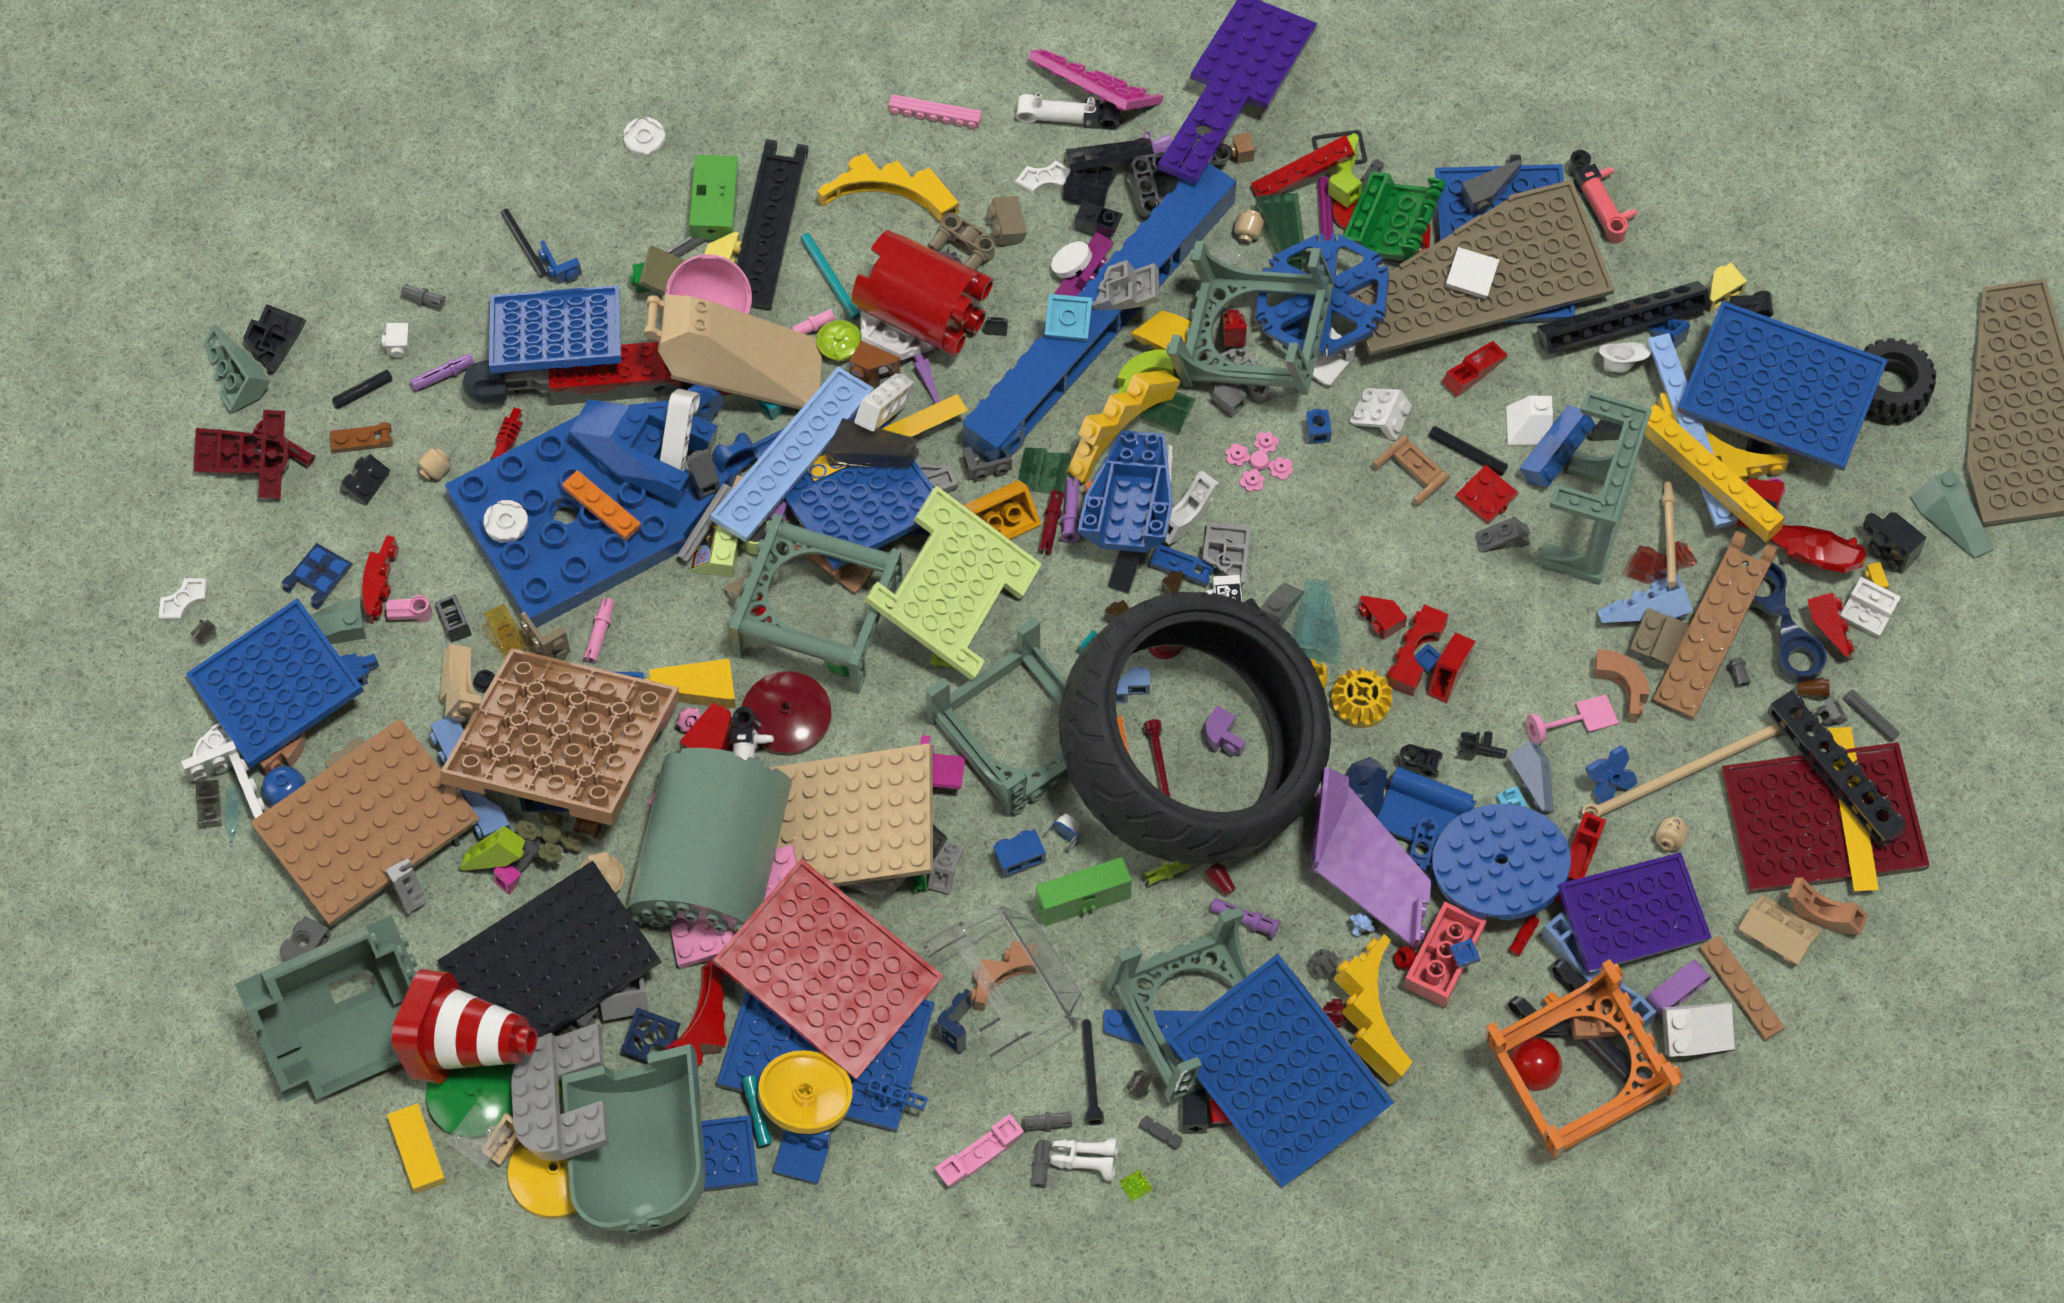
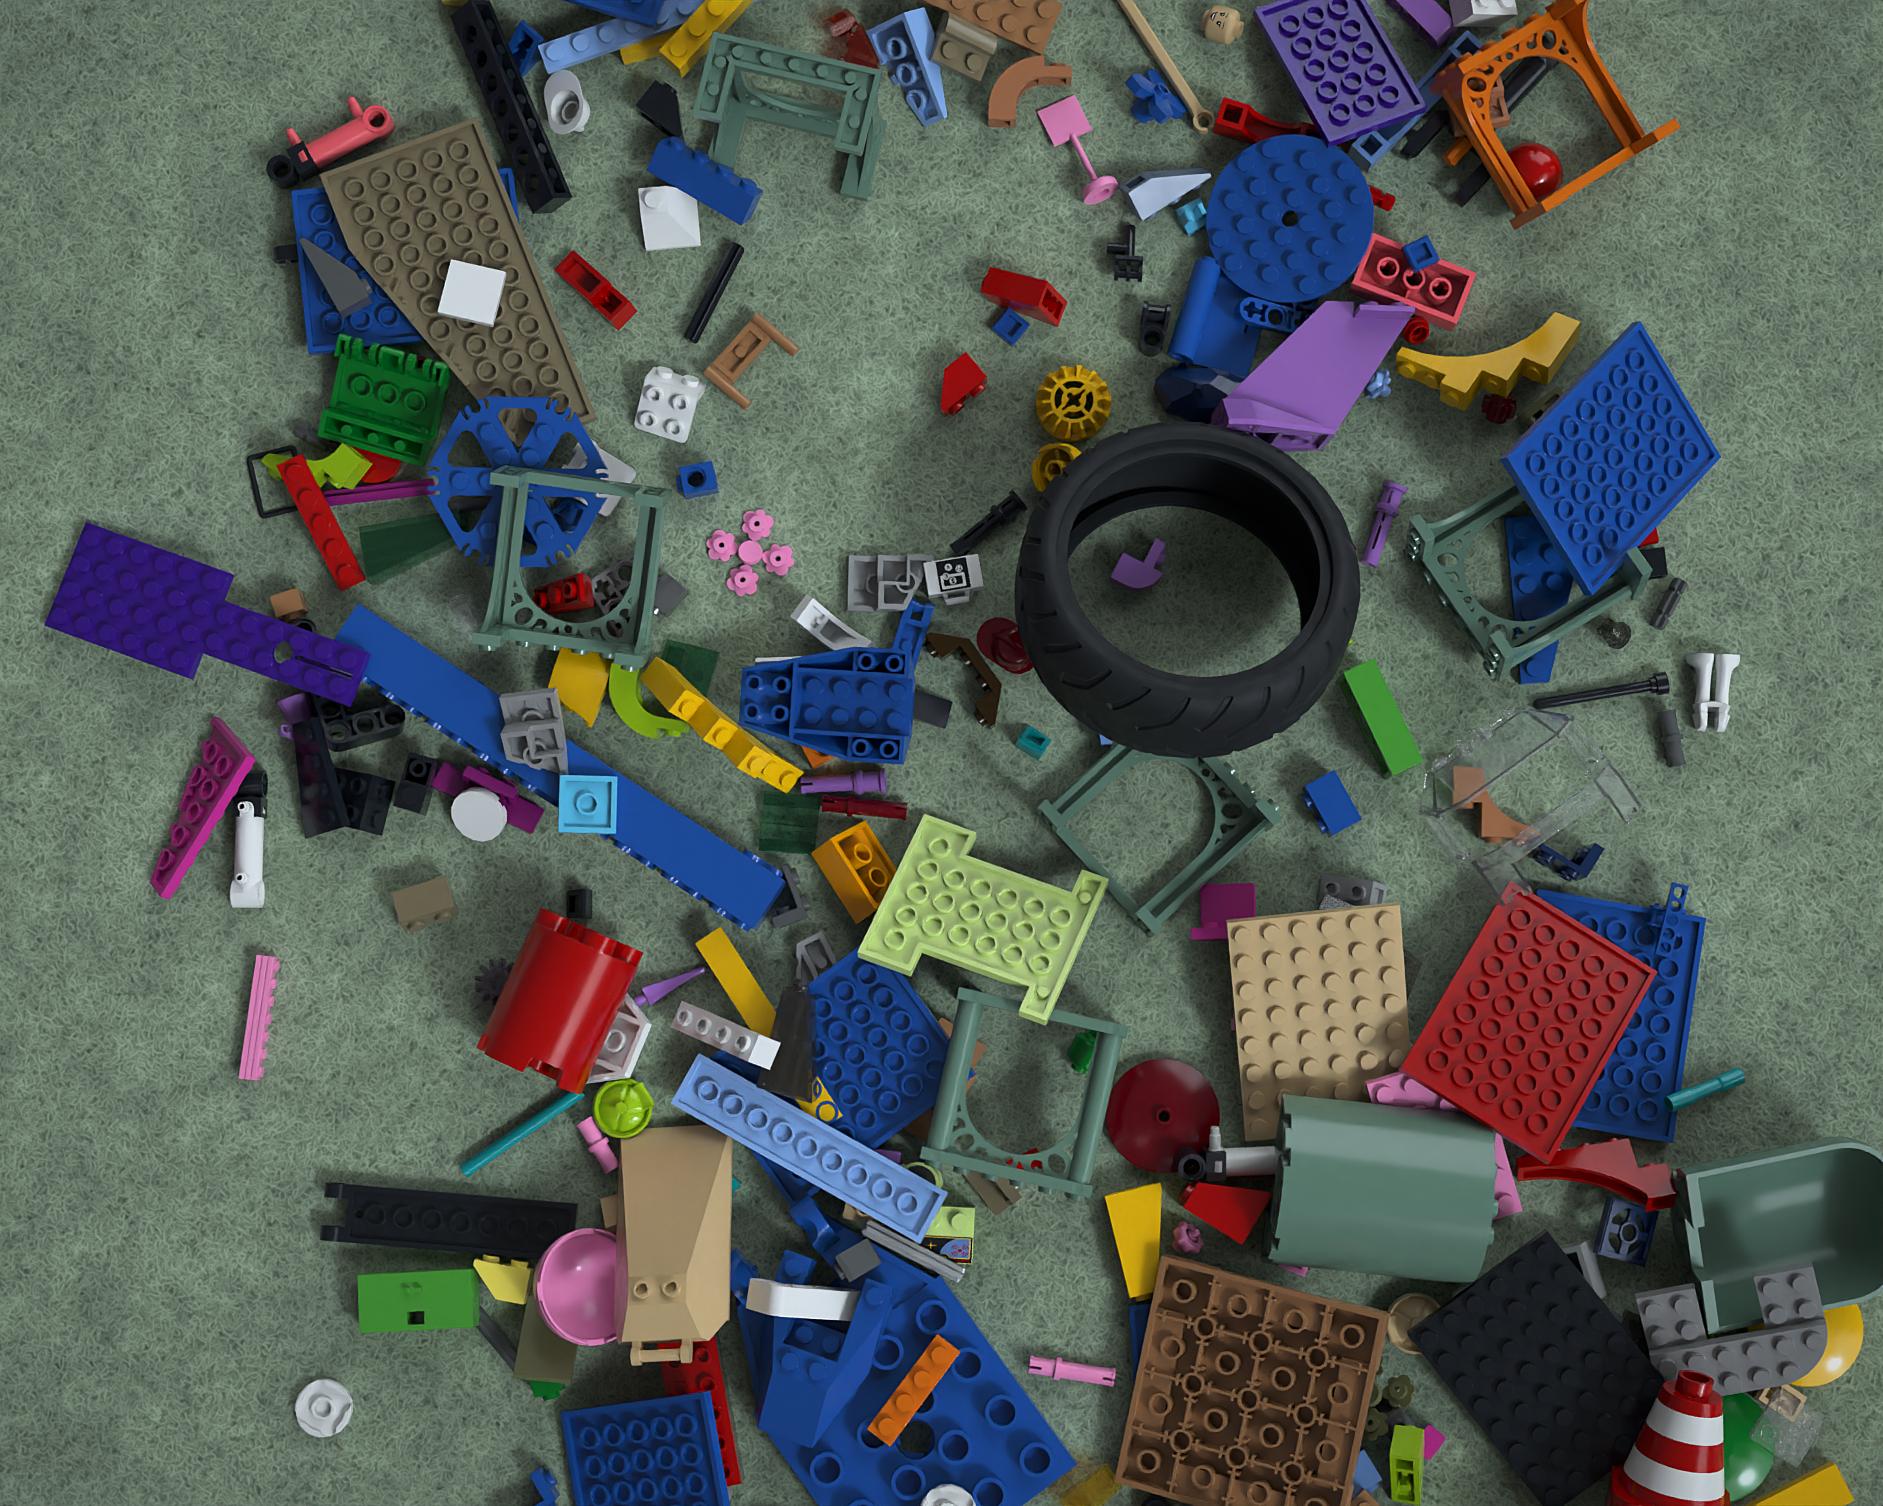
camera: 90 degrees left, 20 degrees up
dark tan bracket [520,612,570,660] -> none
blue plate [702,1115,758,1191] -> none
yellow dish [758,1051,852,1134] -> none
blue bracket [773,1128,831,1184] -> none
yellow arch [818,153,959,223] -> none
dark orange slope [849,341,901,389] -> none
dark tan piece [927,213,995,270] -> none
bright pink slope [934,1114,1024,1187] -> none
white tile [1015,161,1071,194] -> none
dark grey axle [1031,1140,1051,1188] -> none
piece [1046,814,1081,853] -> none
clear neon green tile [1120,1169,1152,1202] -> none
dark red piece [1143,719,1170,797] -> none
tan head [1234,210,1264,243] -> none
dark grey slope [1260,583,1304,626] -> none
clear light blue wedge [1296,578,1341,665] -> none
dark grey gear [1310,949,1339,977] -> none
red arch [1387,604,1449,696] -> none
red plate [1456,465,1518,525] -> none
dark grey bracket [1476,517,1530,553] -> none
tan bar [1662,482,1677,587] -> none

